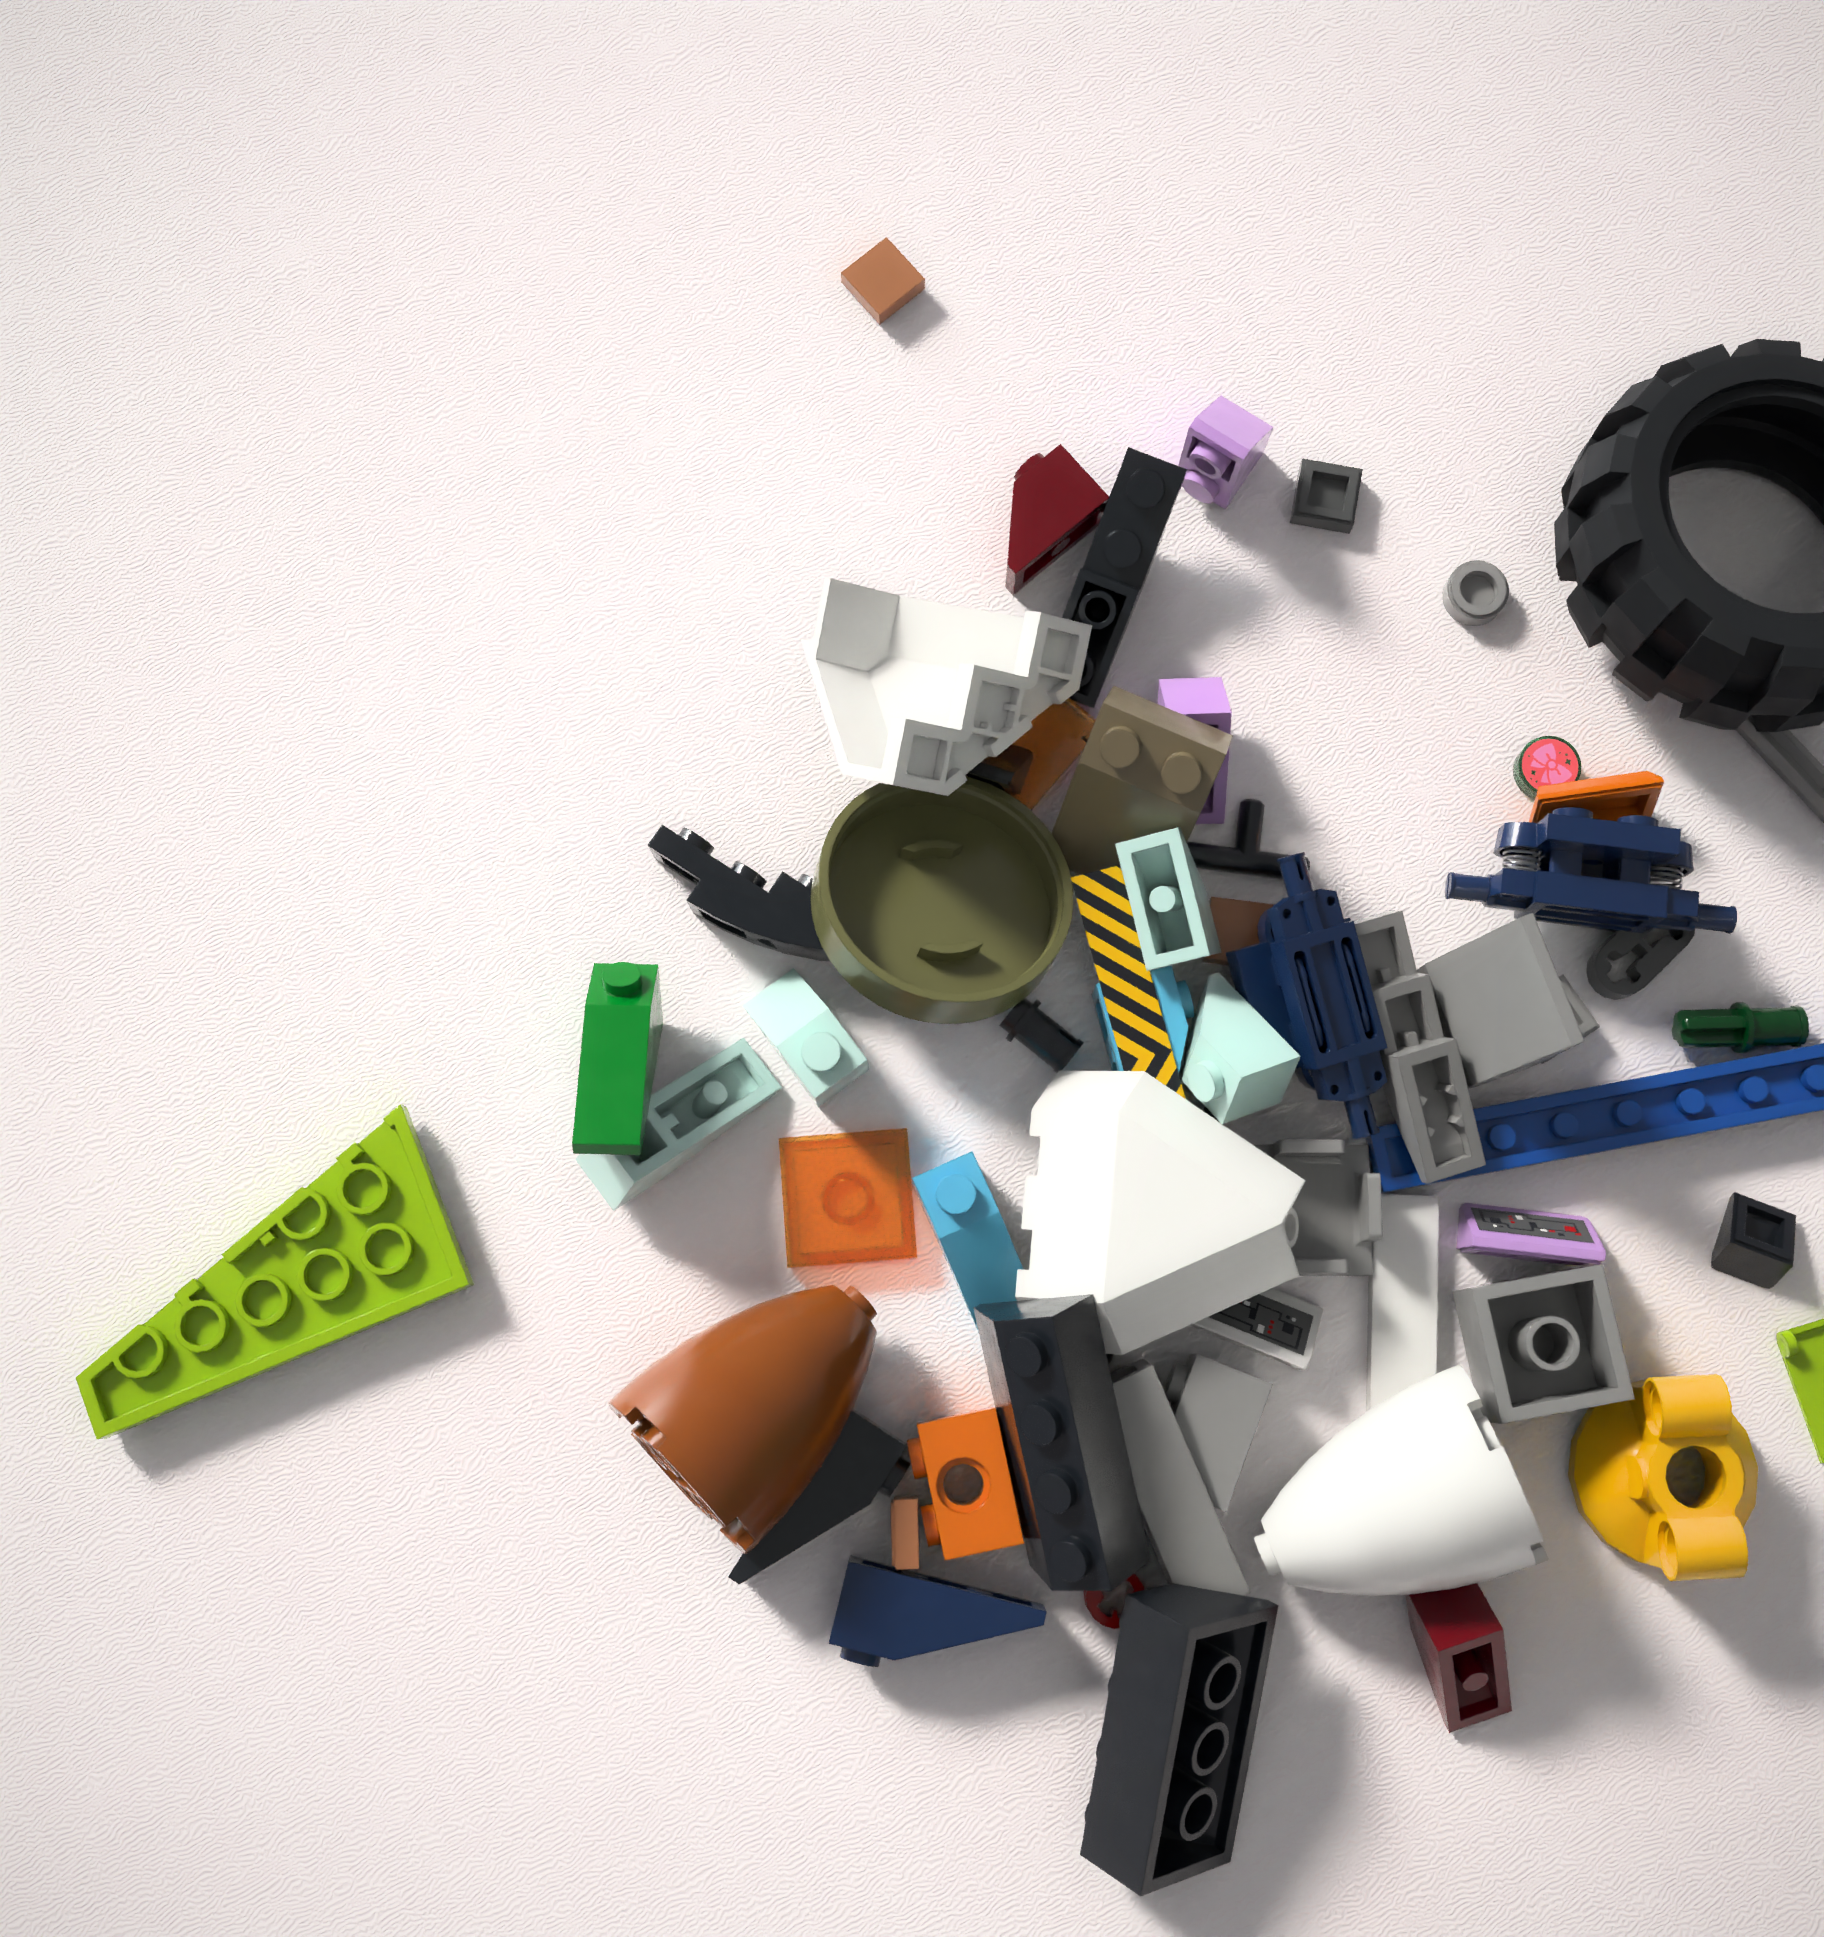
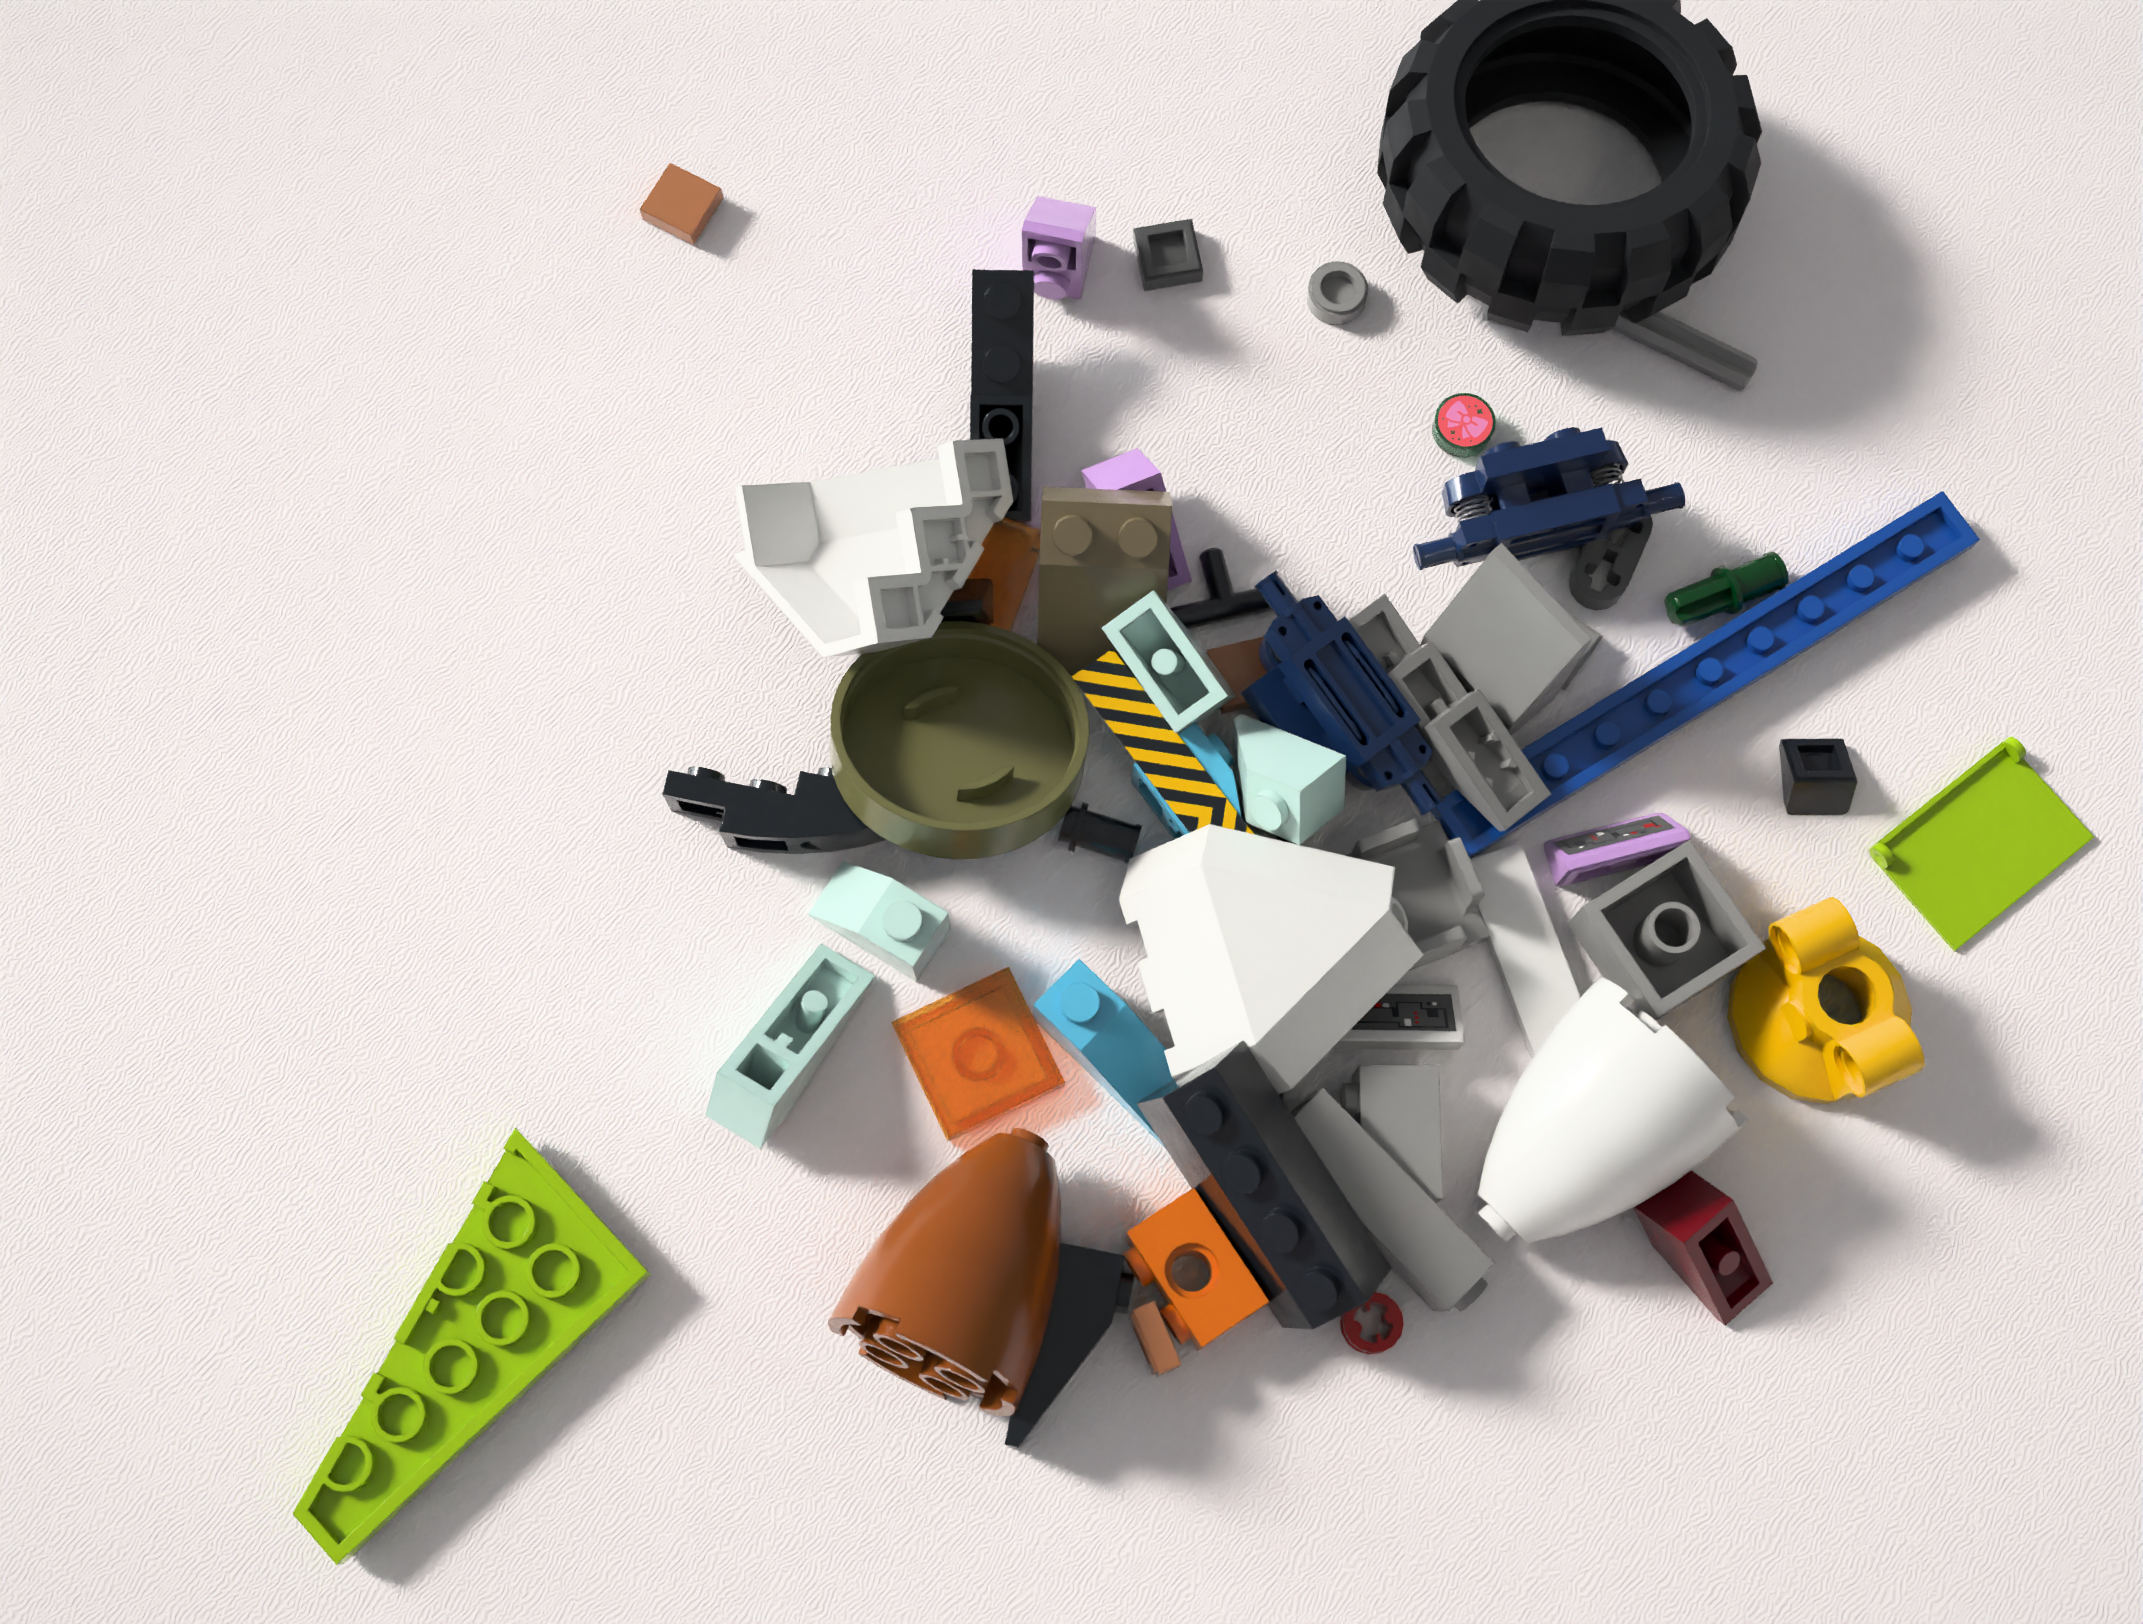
camera: 25 degrees left, 5 degrees down
green slope [572,962,663,1155] -> none
dark blue slope [829,1555,1047,1667] -> none
dark red slope [1005,444,1109,595] -> none
black slope [1080,1583,1279,1896] -> none
orange tile [1529,771,1664,823] -> none

